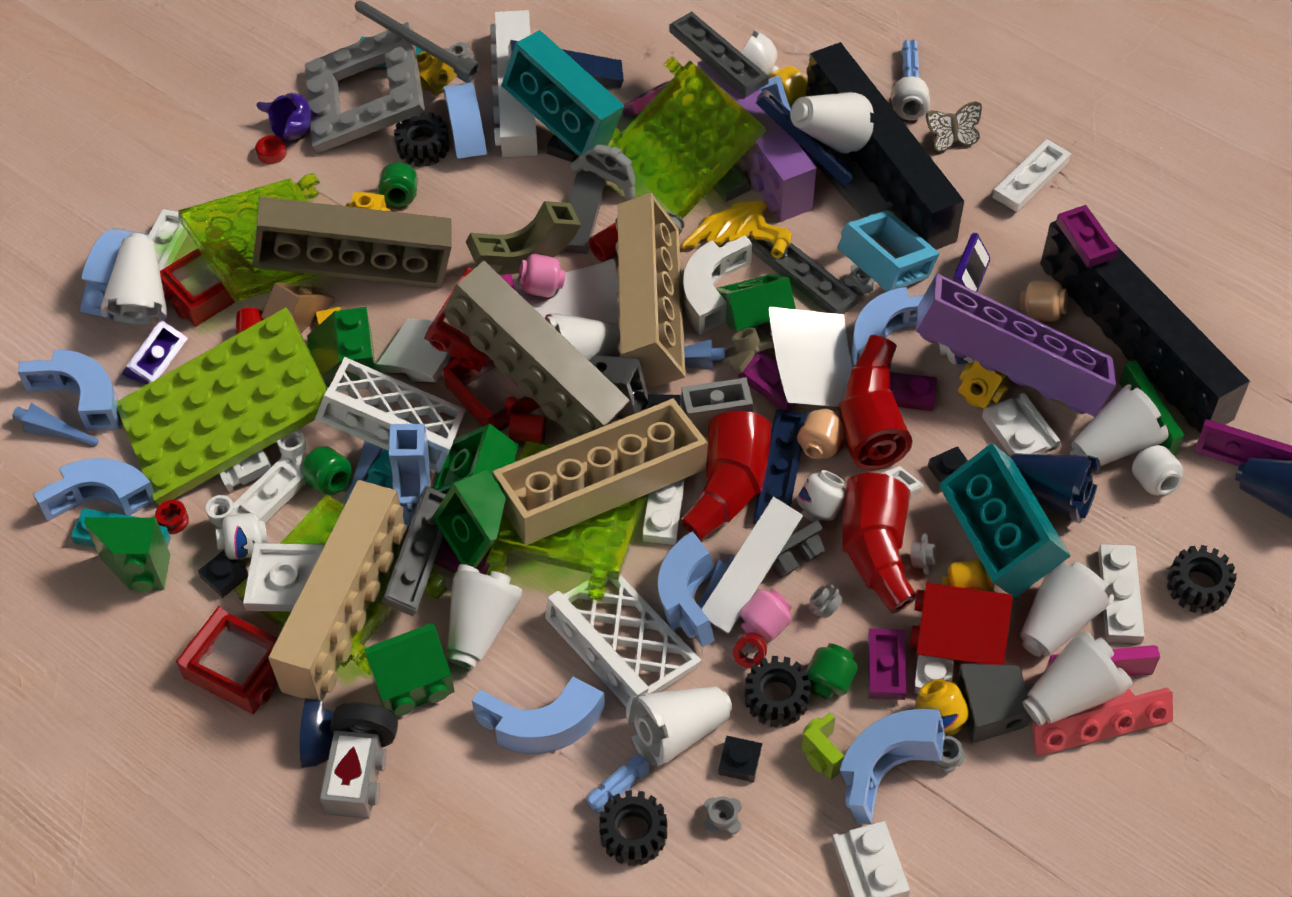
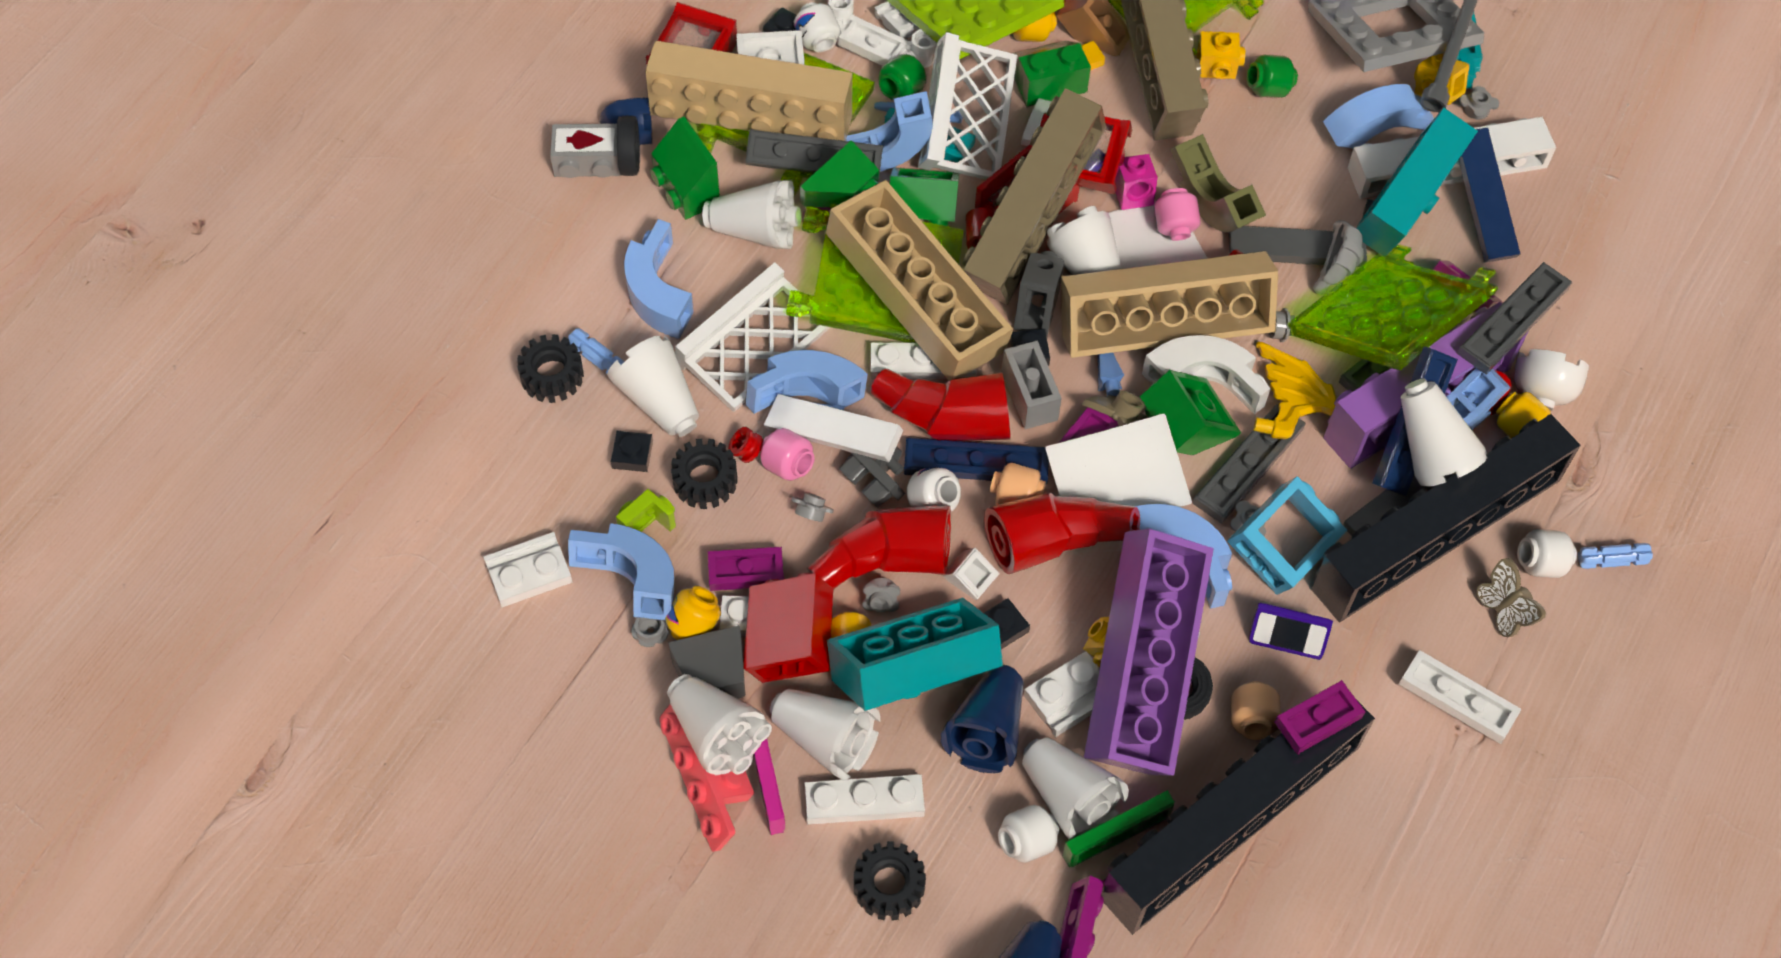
camera: 80 degrees right, 5 degrees up
black tyre [394,112,450,167] -> none
light grey plate [704,797,741,834] -> none
green head [806,643,858,700] -> none
magenta plate [890,372,937,411] -> none

